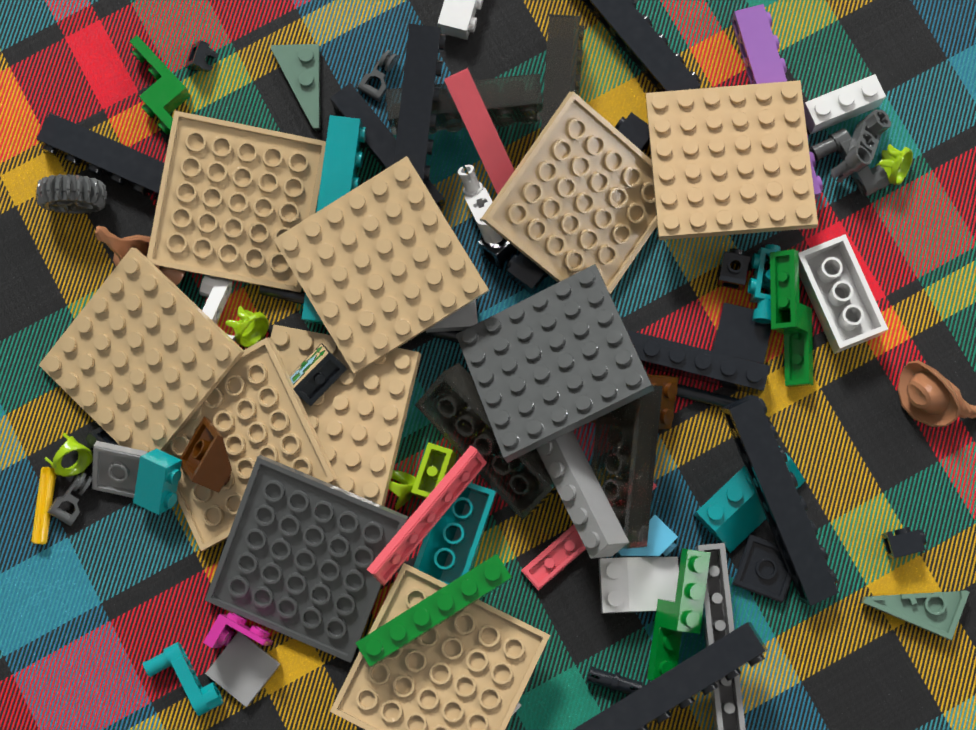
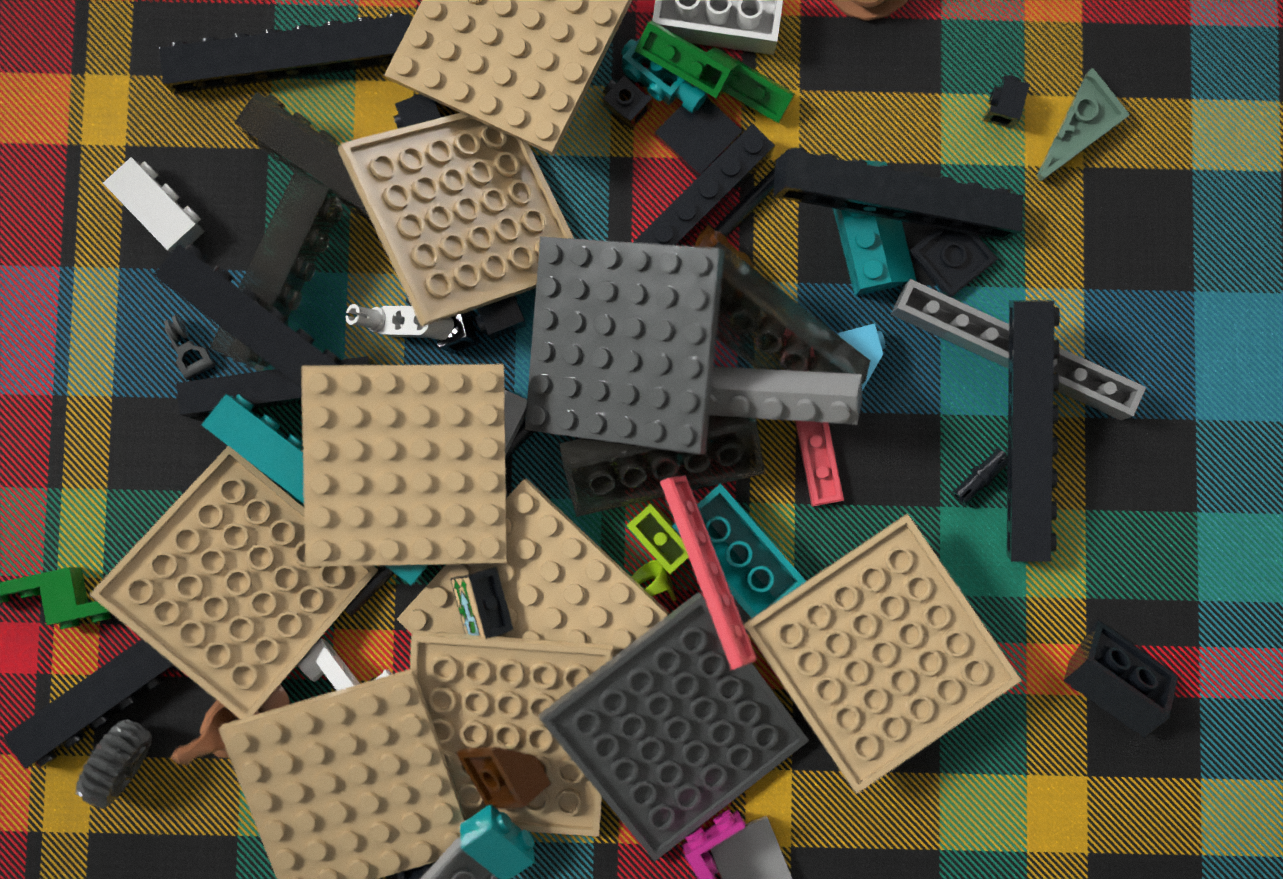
camera: 70 degrees left, 5 degrees up
black tile [185,40,217,72] -> none
lime piece [225,306,269,348] -> none
sand green wing [271,44,320,131] -> none
green brick [356,554,512,667] -> none
coral tile [444,68,515,195] -> none
white slope [598,557,679,614] -> none
green bracket [647,548,711,681] -> none

